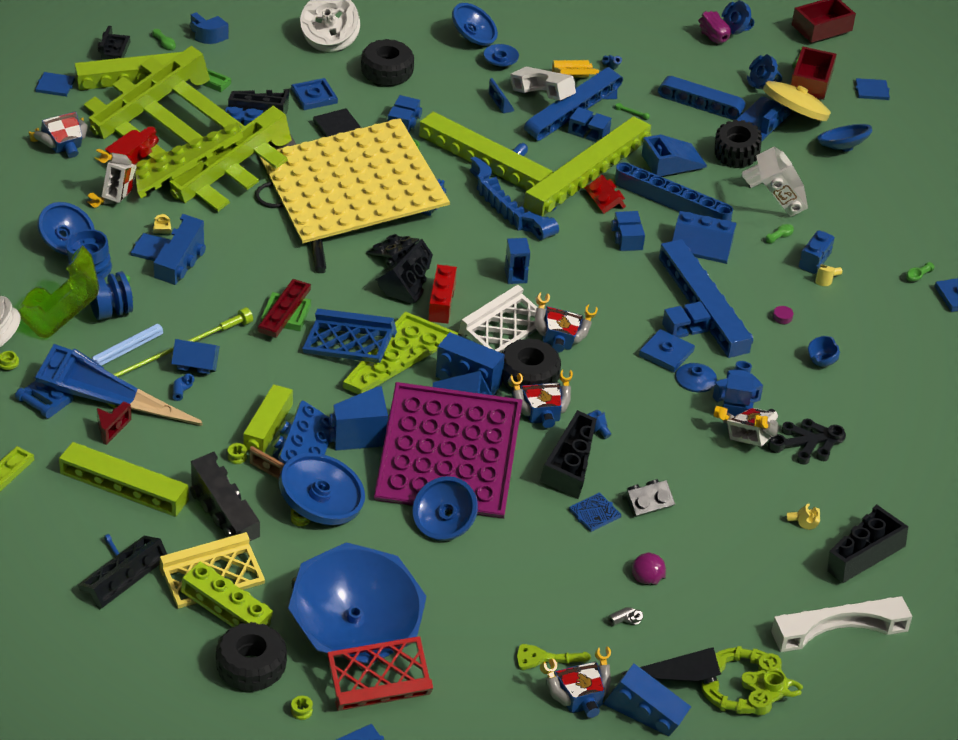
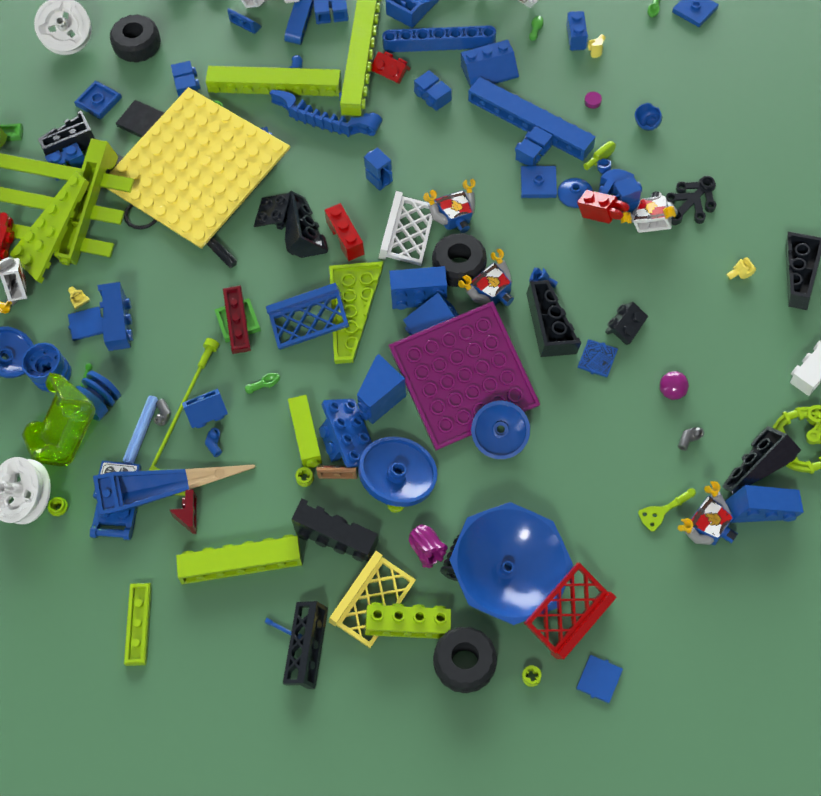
camera: 25 degrees left, 20 degrees up
none -> flat silver arm [154,399,171,426]
none -> bright green piece [245,373,280,394]
none -> magenta piece [409,525,448,568]
none -> red hinge [577,190,630,224]
none -> lime piece [583,141,616,170]

